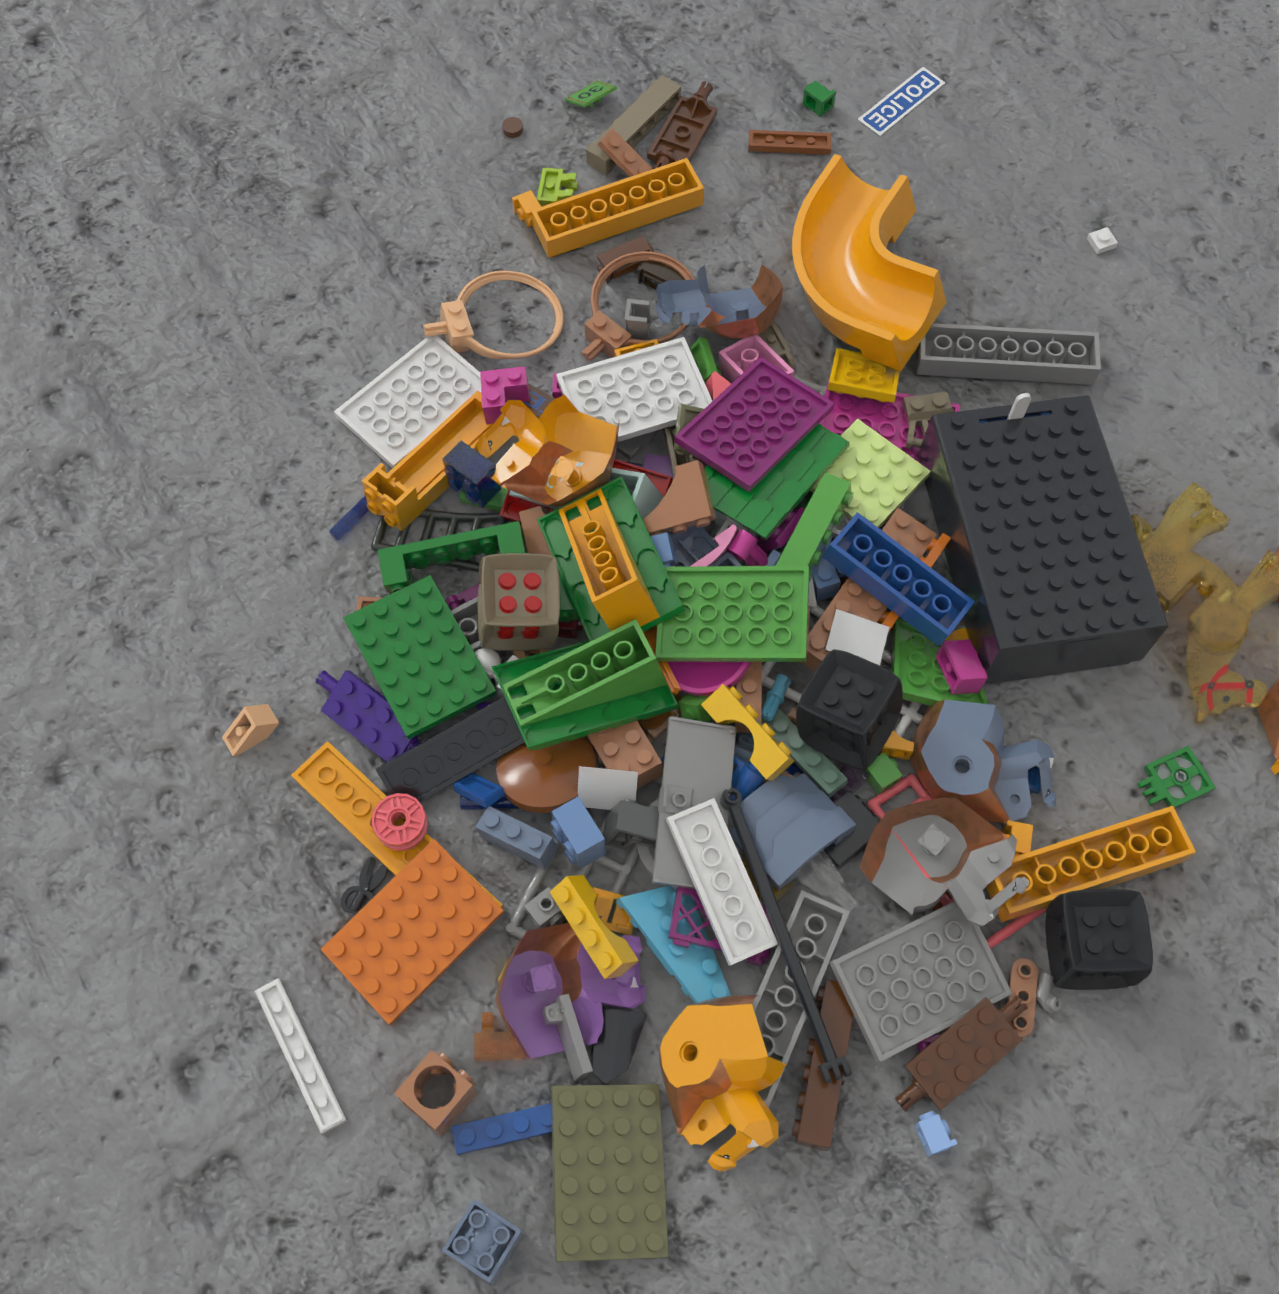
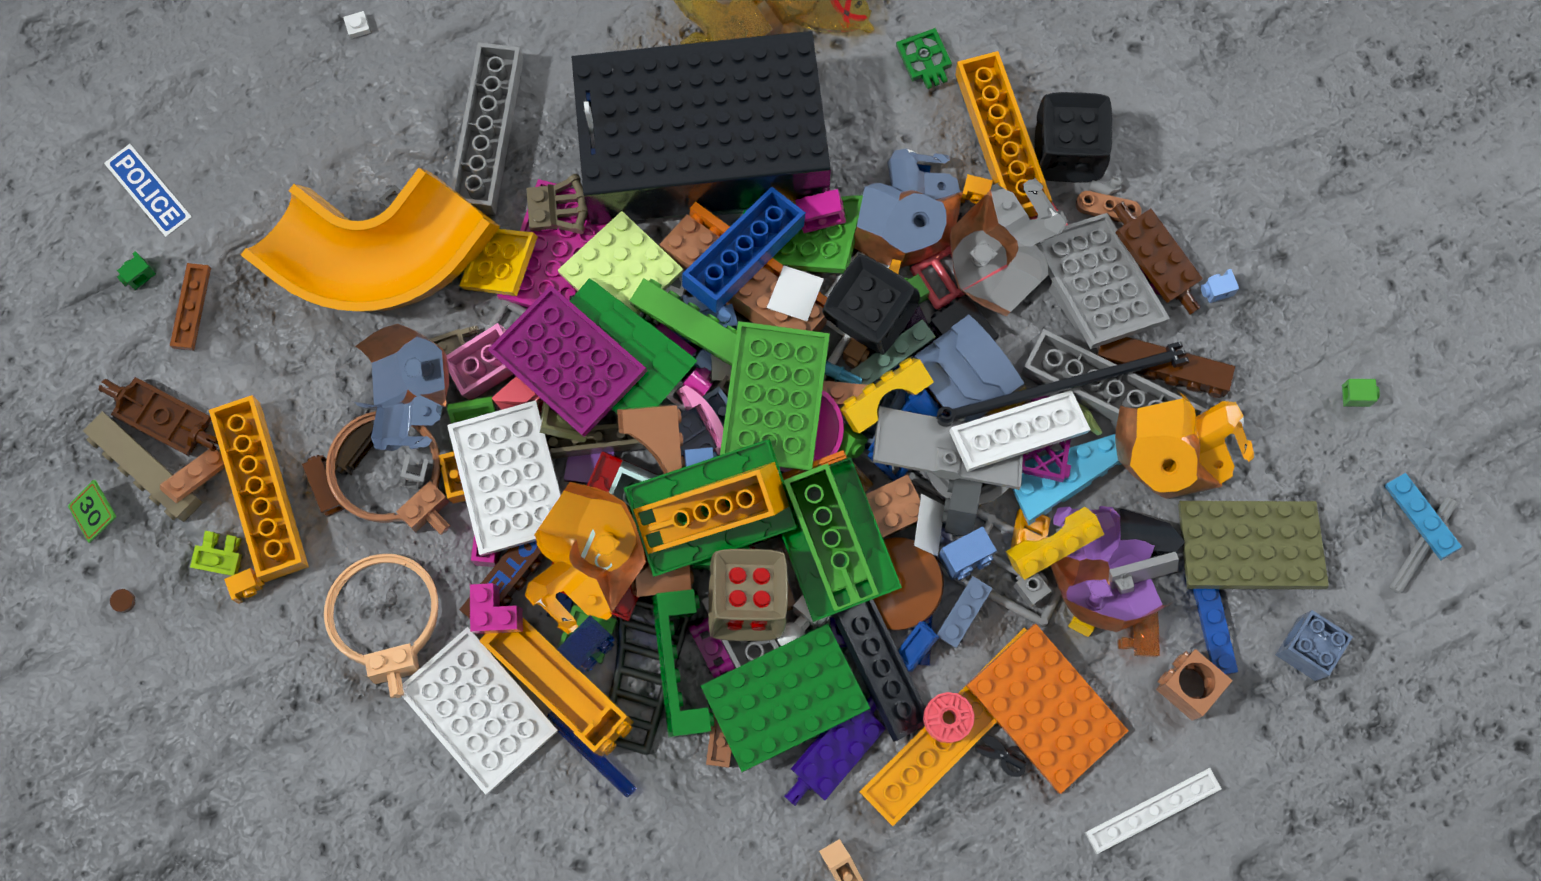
camera: 85 degrees left, 10 degrees up
none -> yellowish green piece [1078,403,1102,435]

